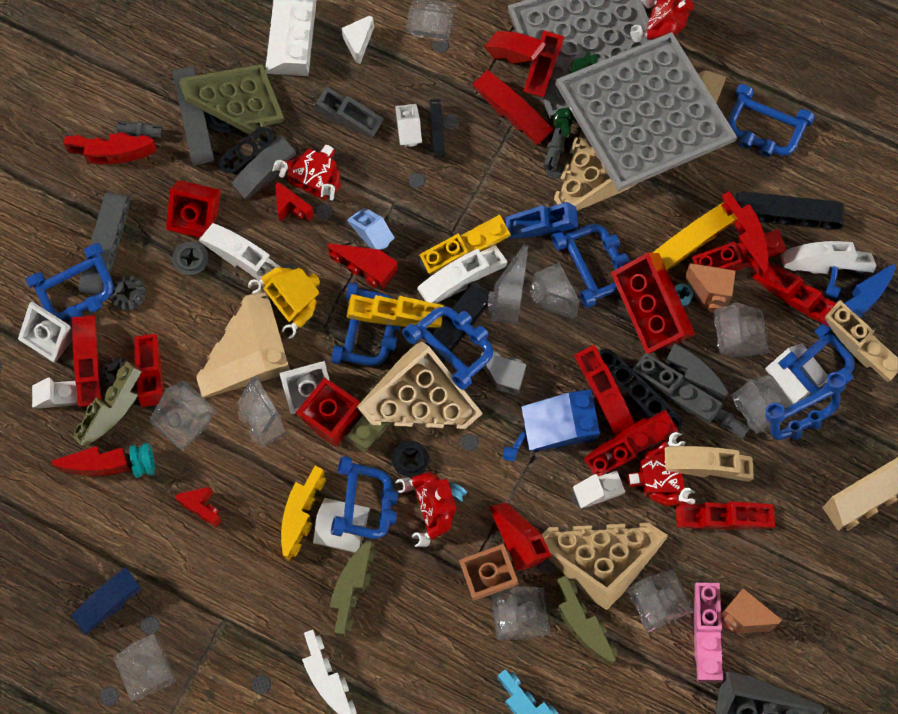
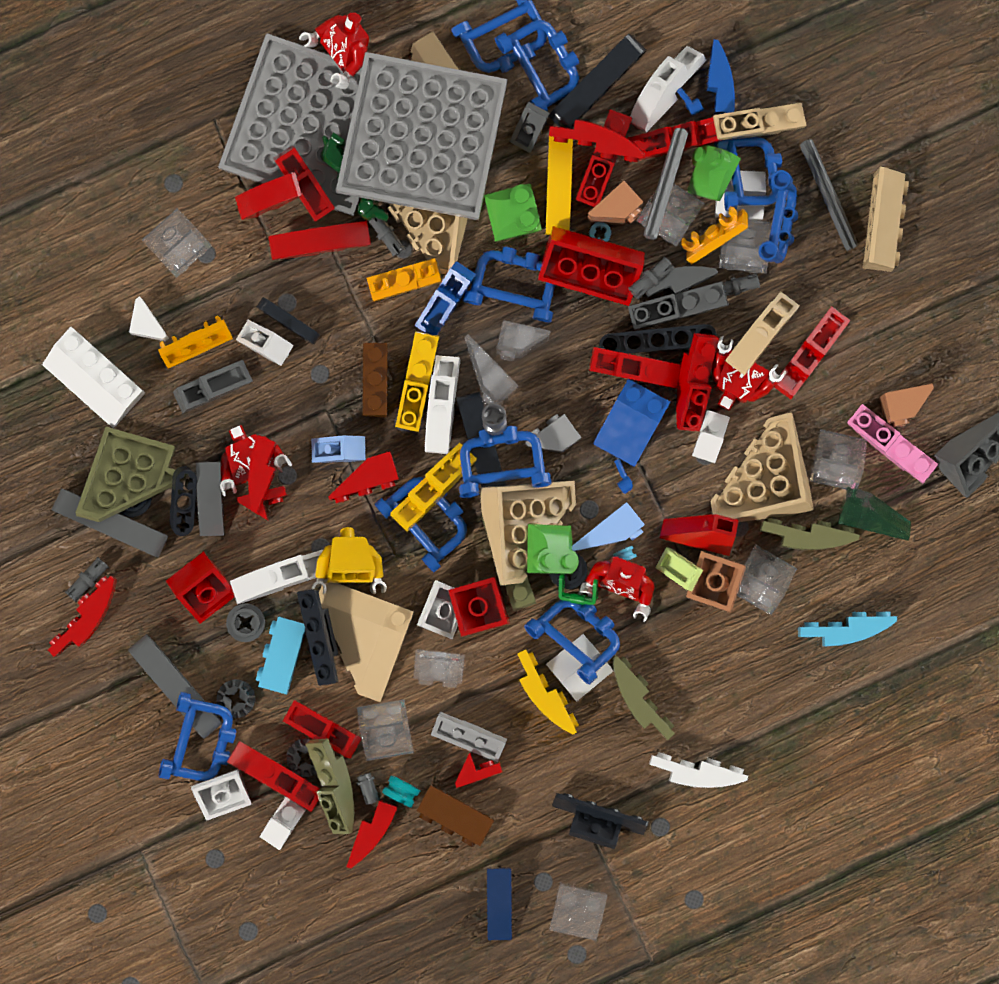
camera: 55 degrees left, 15 degrees up
none -> light orange plate [158,316,233,369]
none -> red slope [248,435,277,514]
none -> medium azure brick [256,617,306,694]
none -> black bracket [297,588,339,686]
none -> dark grey pin [356,772,381,805]
none -> reddish brown brick [363,343,388,417]
none -> light orange plate [367,258,442,302]
none -> reddish brown brick [417,785,494,848]
none -> light grey plate [431,712,507,762]
none -> flat silver wheel [482,404,507,435]
none -> bright green slope [484,184,542,242]
none -> blue bar [495,20,579,112]
none -> dark grey slope [509,102,550,153]
none -> bright green slope [527,524,579,574]
none -> black bracket [552,793,649,849]
none -> green piece [558,574,599,605]
none -> light blue slope [572,502,645,552]
none -> dark grey pin [628,257,674,299]
none -> axle [643,128,688,240]
none -> yellowish green tile [656,547,703,591]
none -> light orange plate [681,207,748,265]
none -> bright green slope [688,145,741,201]
none -> dark grey axle [800,139,858,251]
none -> clear green slope [838,487,911,541]

